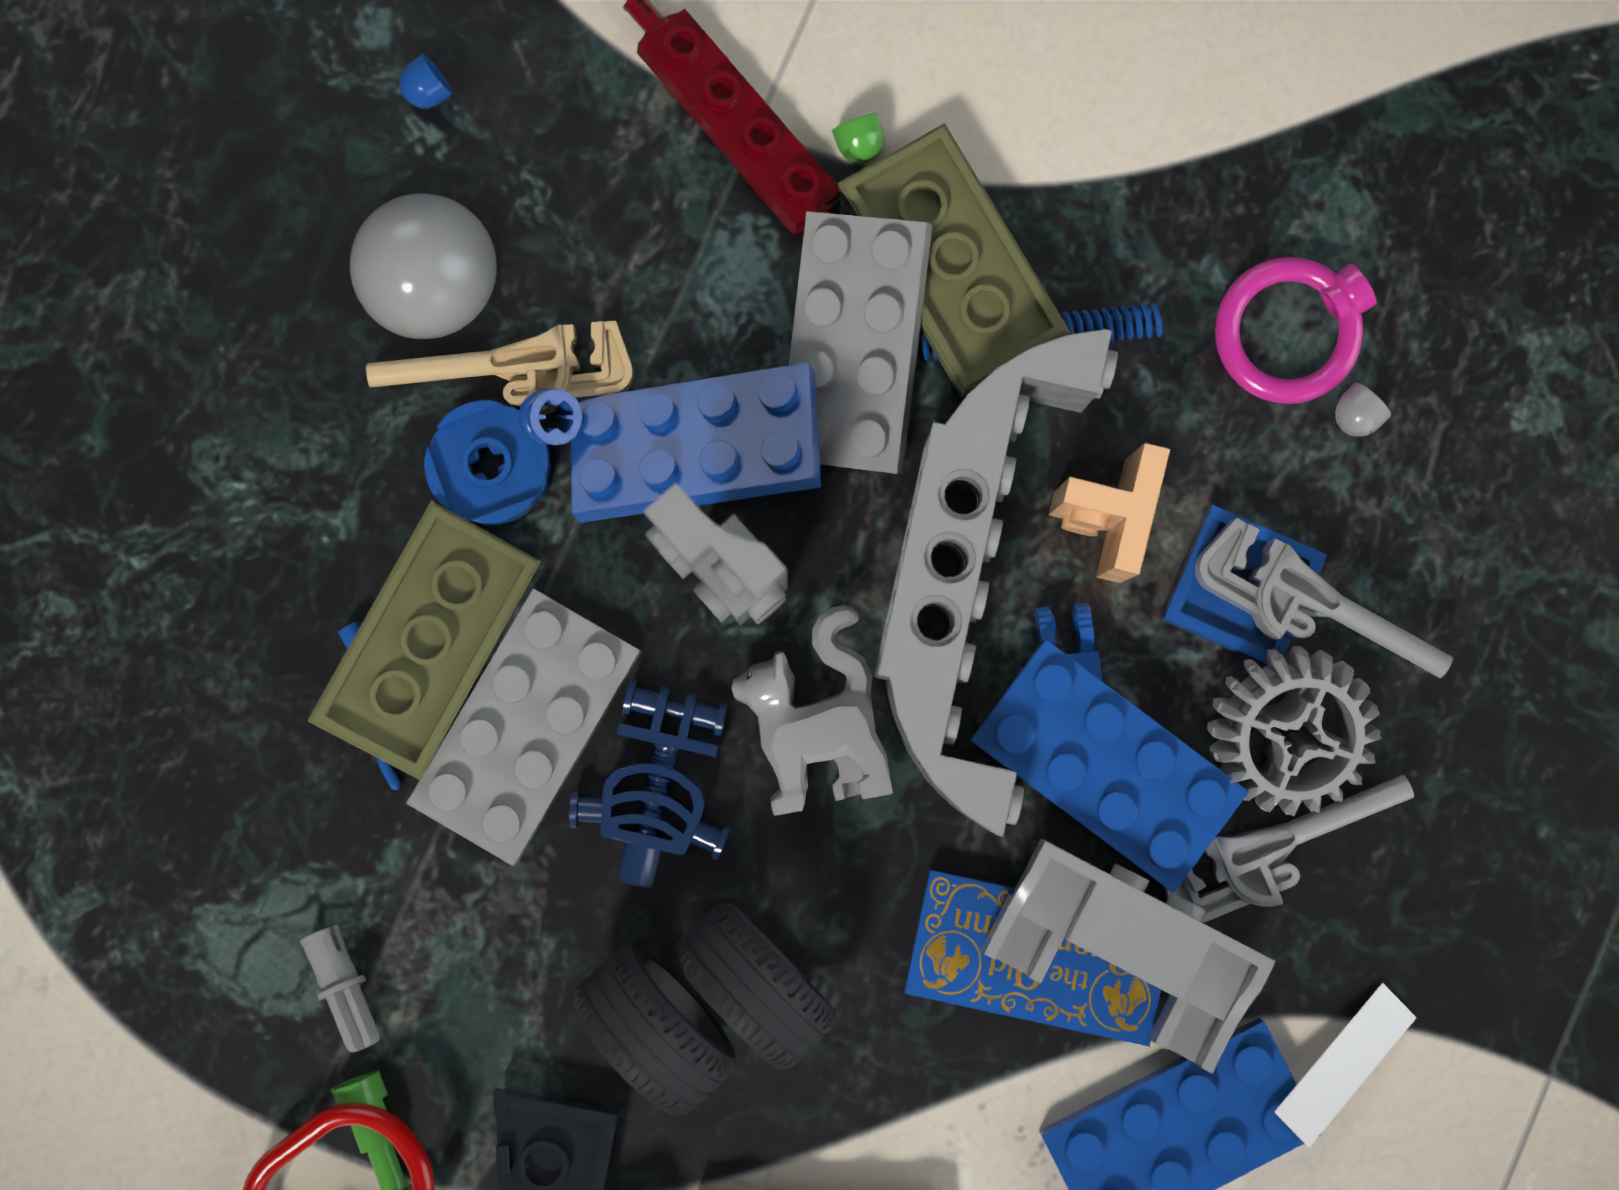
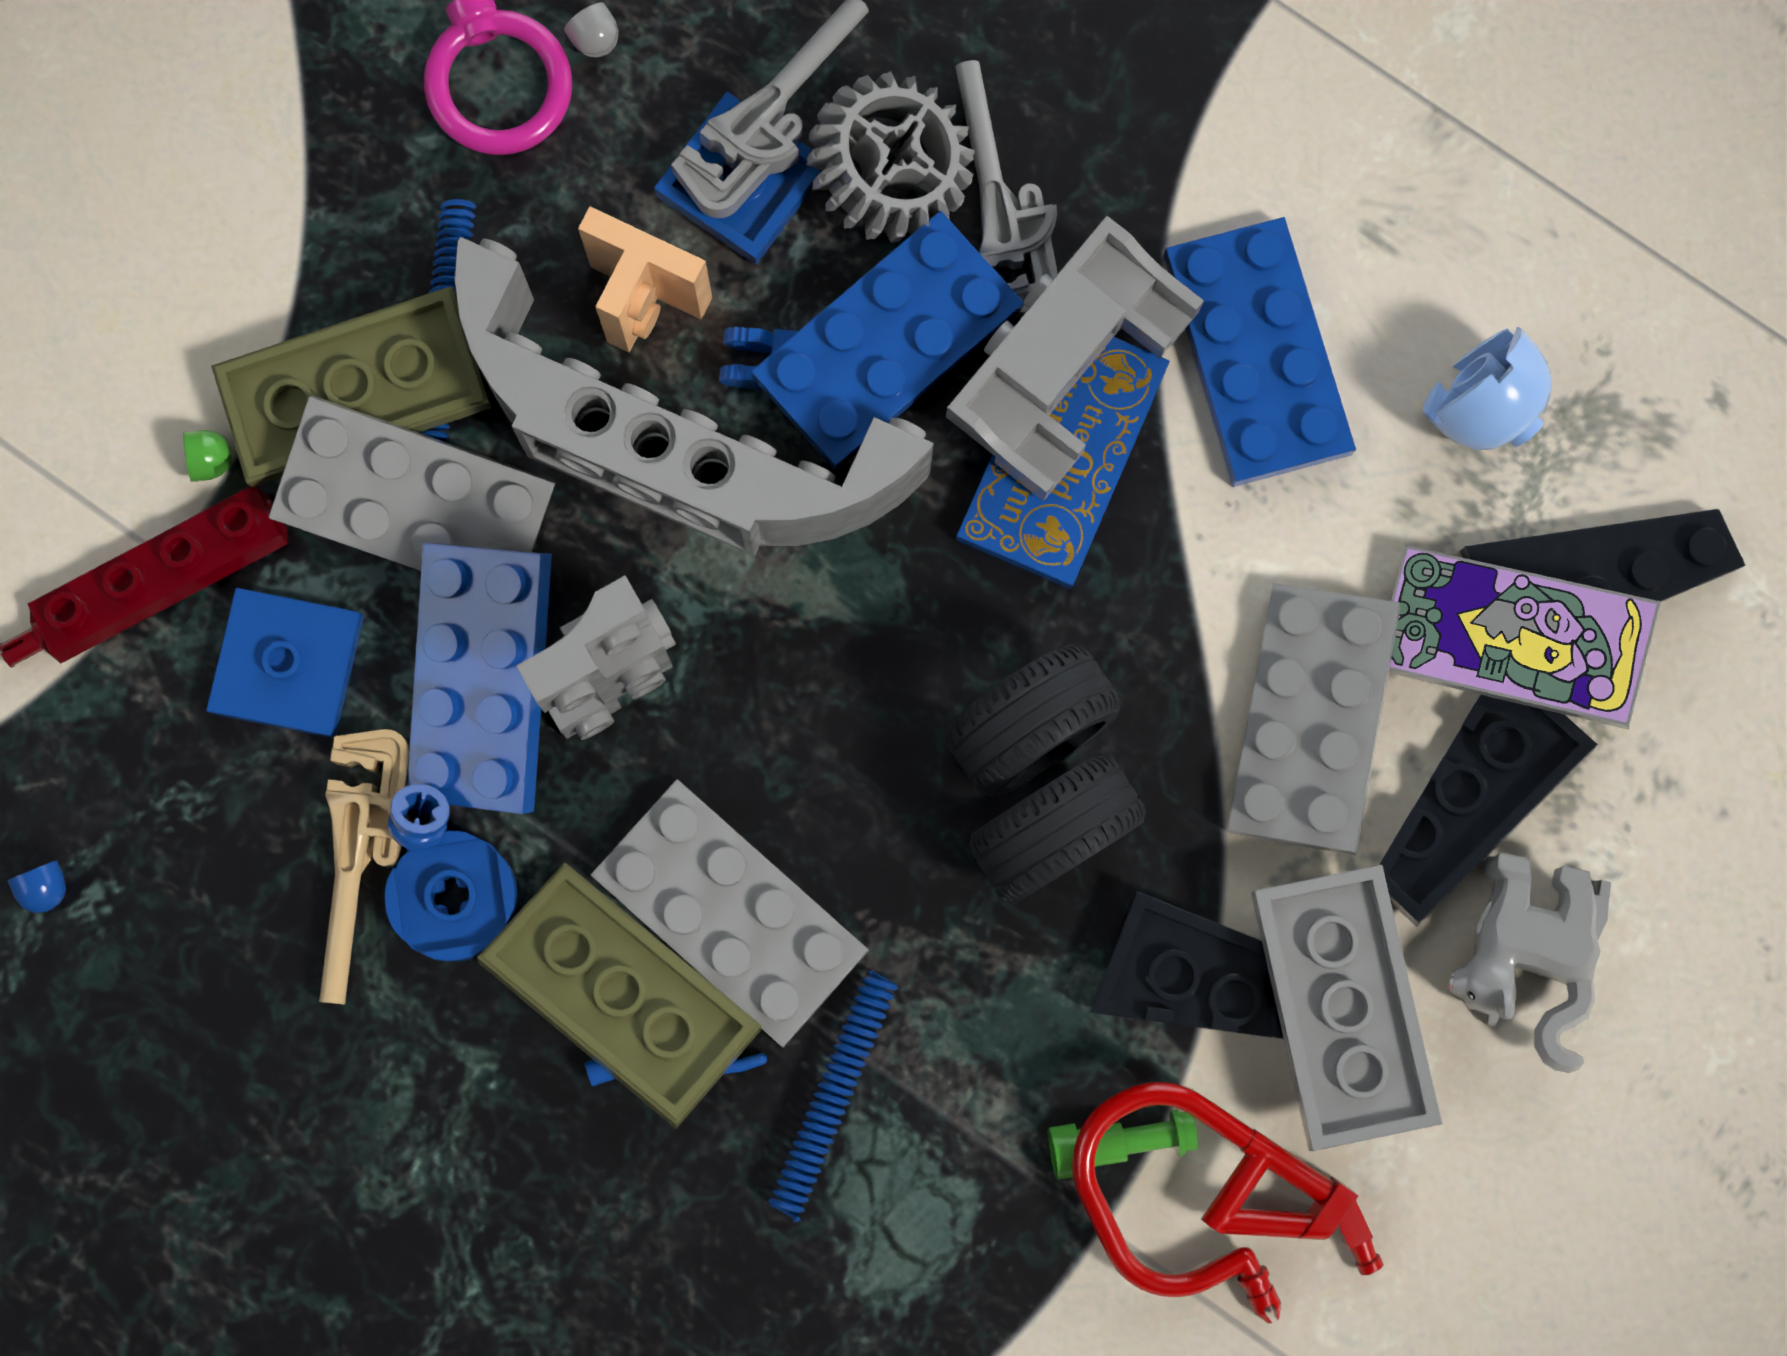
camera: 80 degrees left, 5 degrees down
light grey axle [300,925,380,1052] -> none
light grey piece [350,193,497,339] -> none
dark blue piece [569,680,732,888] -> none
light grey animal [732,605,893,816] -> none
white sticker [1274,983,1416,1148] -> none
none -> blue plate [207,588,364,738]
none -> blue piece [768,970,899,1223]

